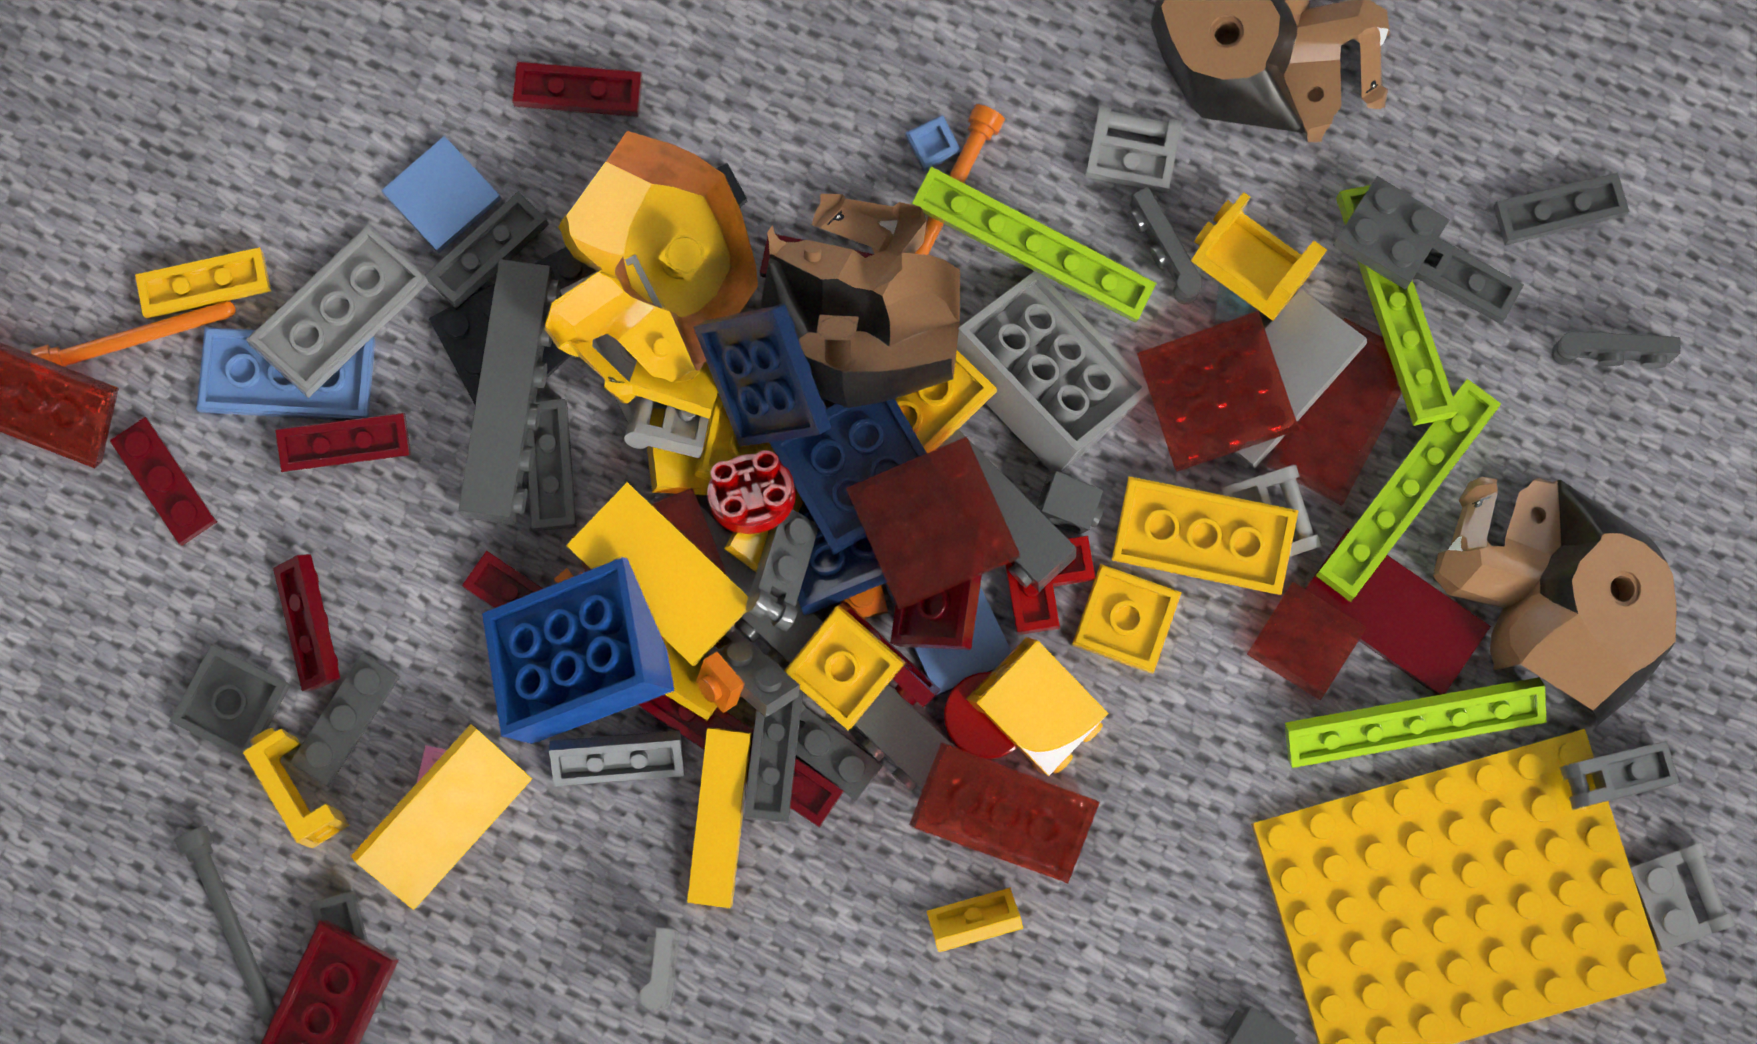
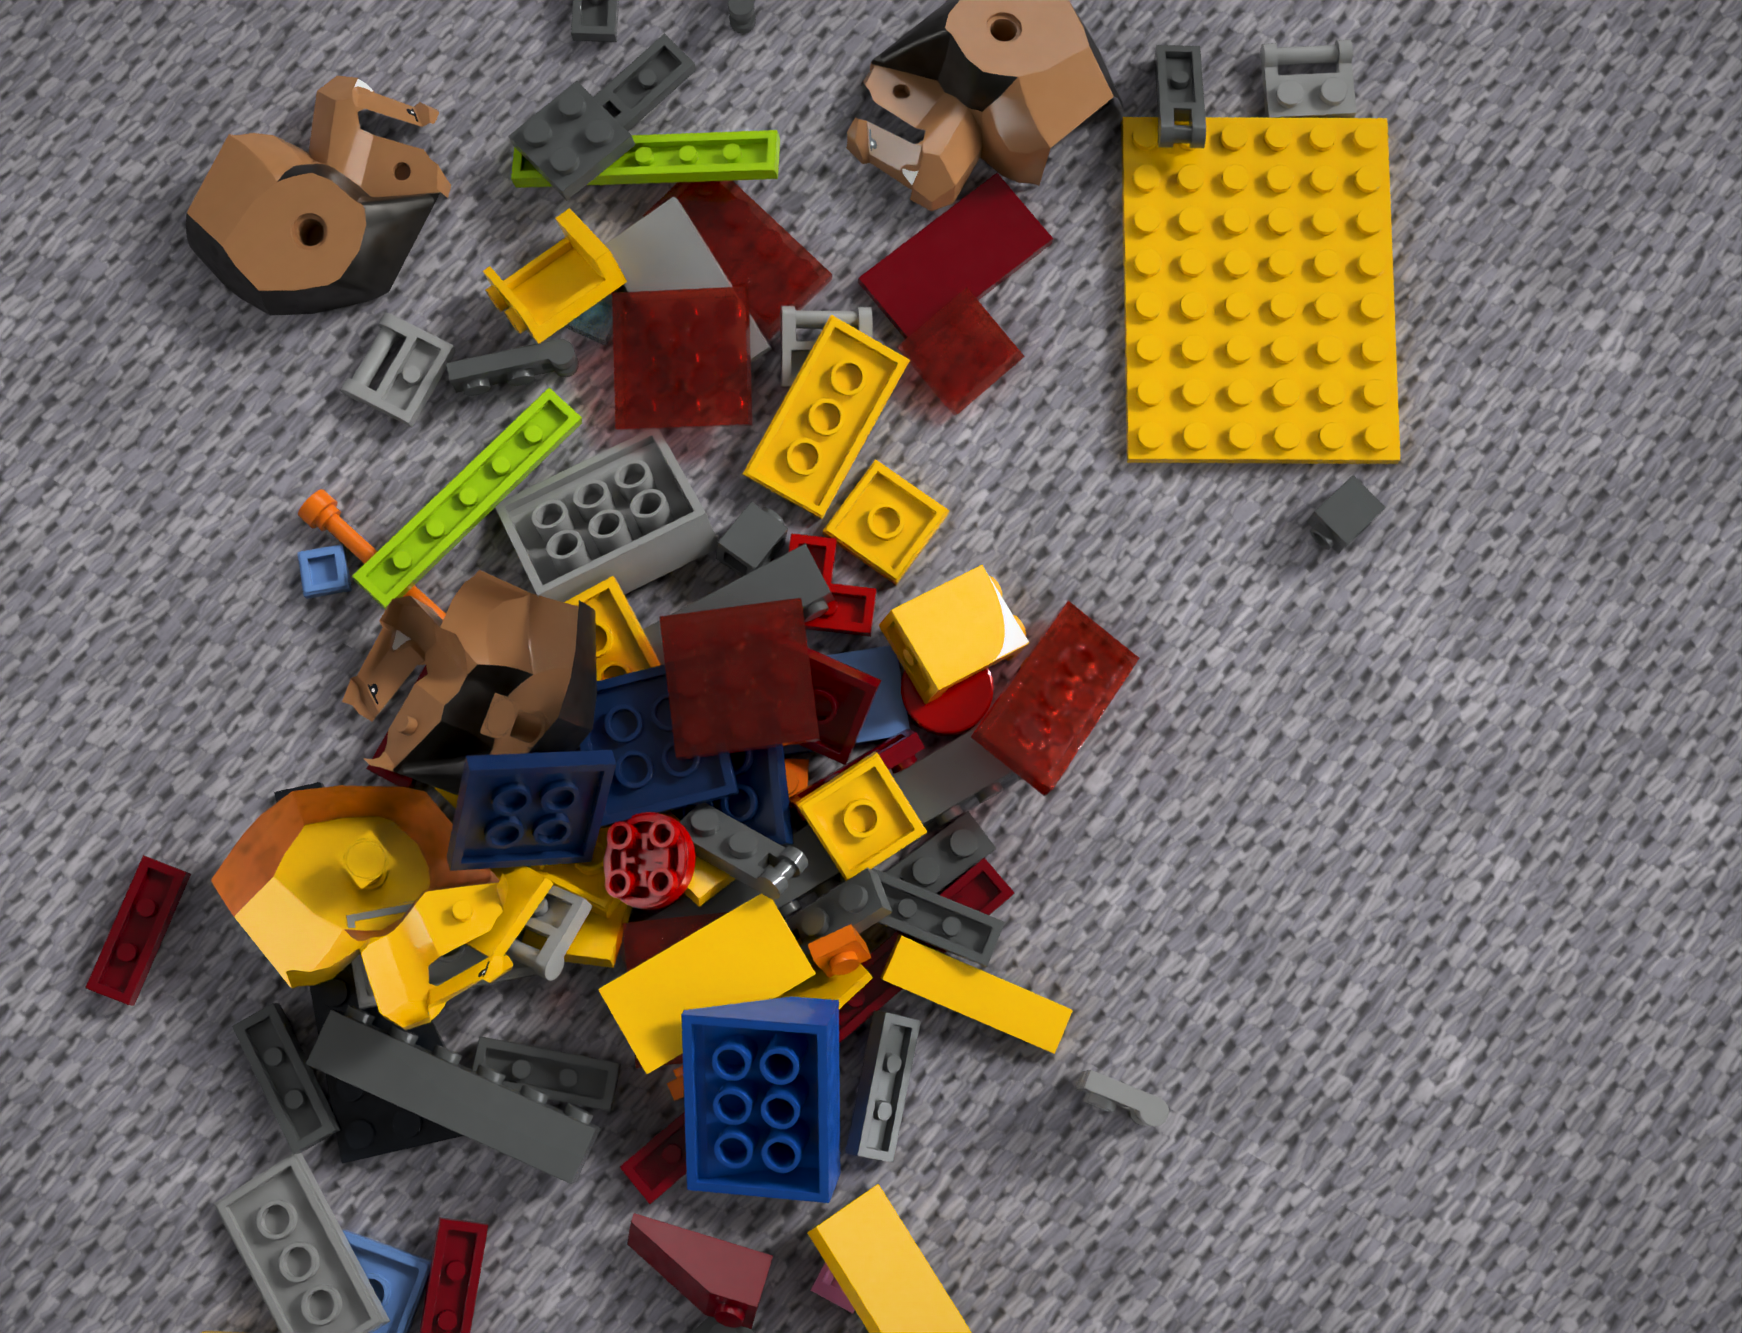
camera: 75 degrees left, 0 degrees up
medium blue tile [381,136,501,254] -> none
yellow plate [926,888,1023,952] -> none
lime plate [1284,677,1547,768] -> none
lime plate [1316,379,1501,602] -> none
none -> dark red slope [627,1213,773,1329]

